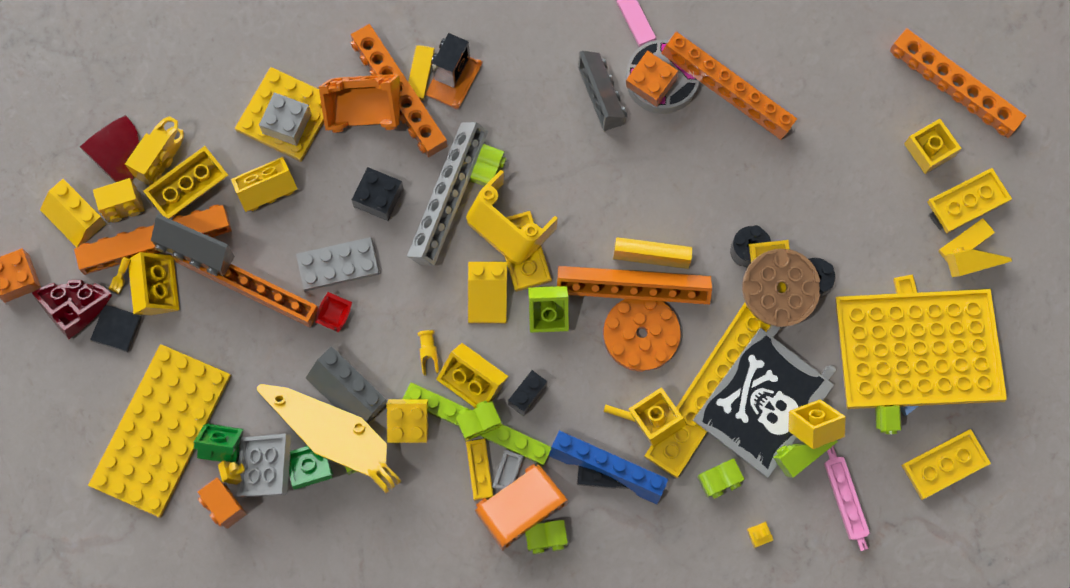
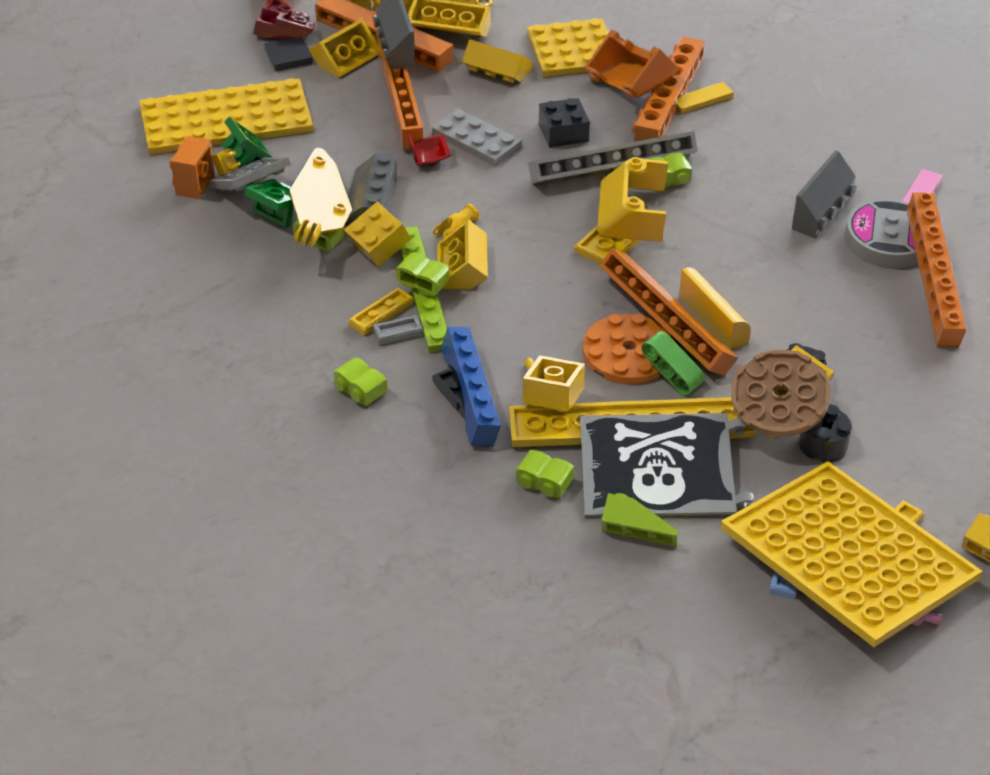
camera: 55 degrees right, 30 degrees down
yellow piece [109,257,130,294] -> none
light grey brick [259,92,312,146] -> none
orange piece [425,57,483,109] -> none
black brick [431,33,470,88] -> none
yellow slope [468,262,507,324] -> none
windscreen [475,464,568,551] -> none
black brick [508,370,548,416] -> none
lime brick [528,286,569,333] -> none
orange brick [626,50,678,107] -> none
yellow tile [747,522,773,548] -> none
yellow brick [788,399,846,449] -> none
bright pink plate [824,446,870,551] -> none
lime brick [875,405,901,434] -> none
yellow plate [902,429,991,500] -> none
none -> bright green beam [641,331,705,395]

